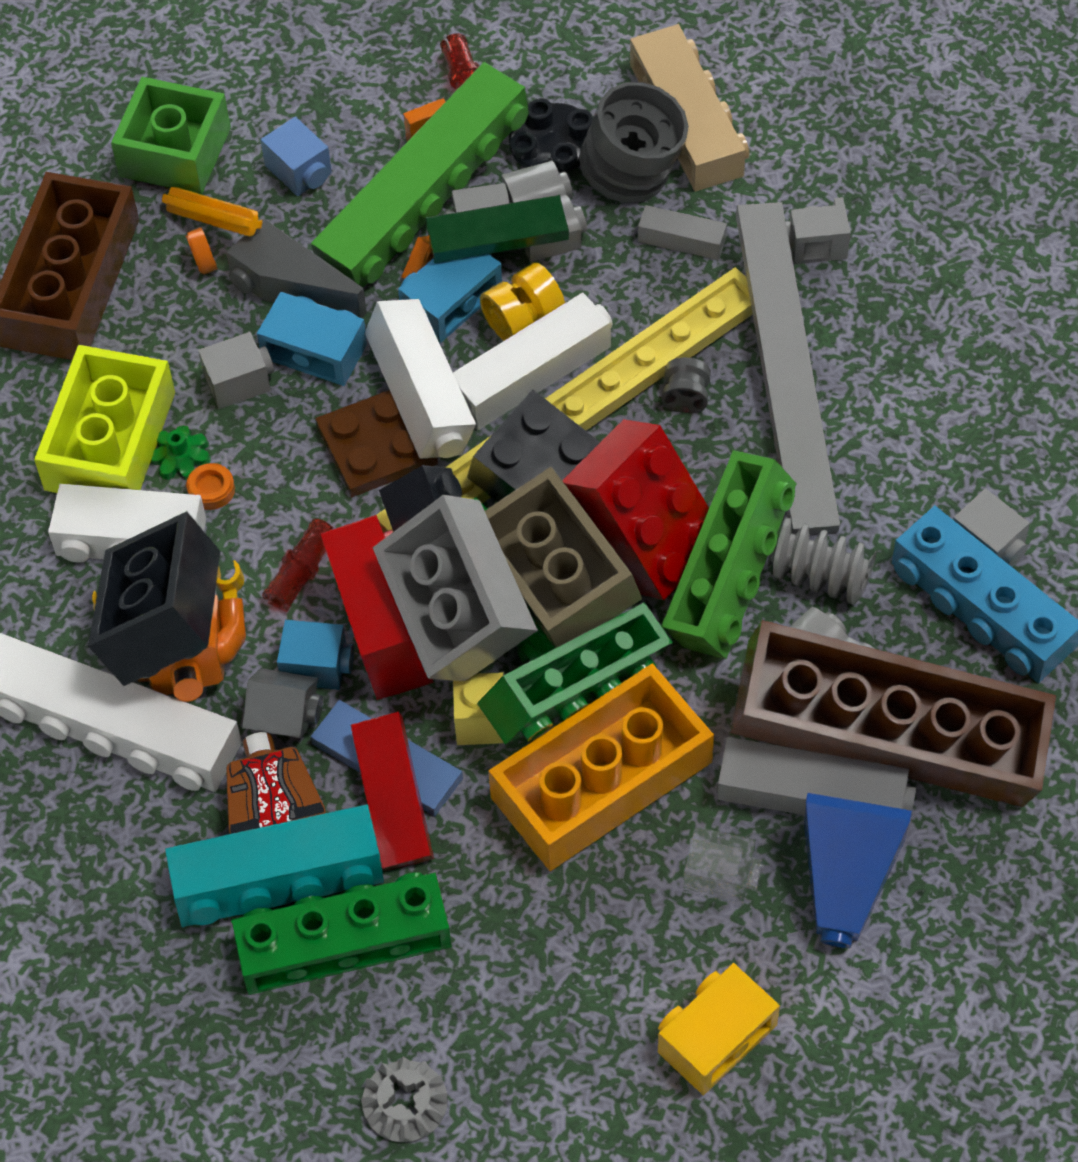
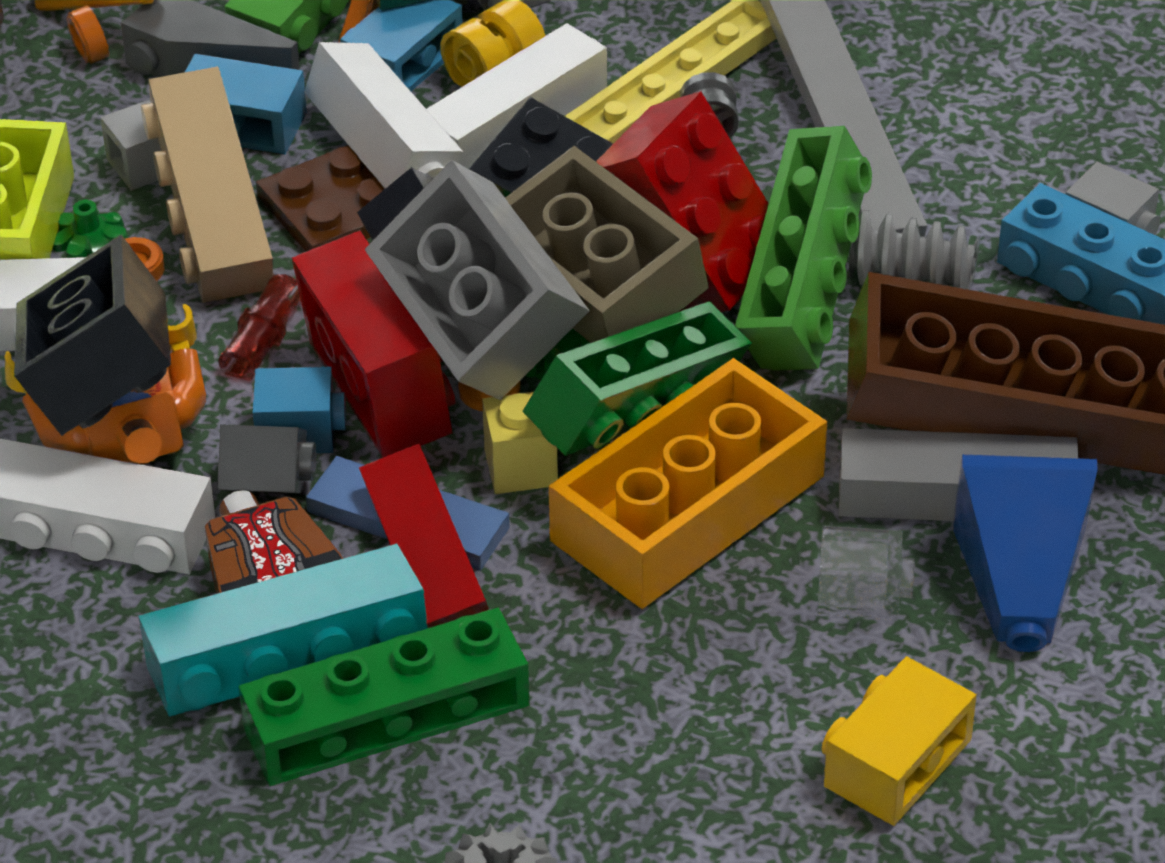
camera: 10 degrees left, 15 degrees down
none -> tan brick [141,66,273,303]

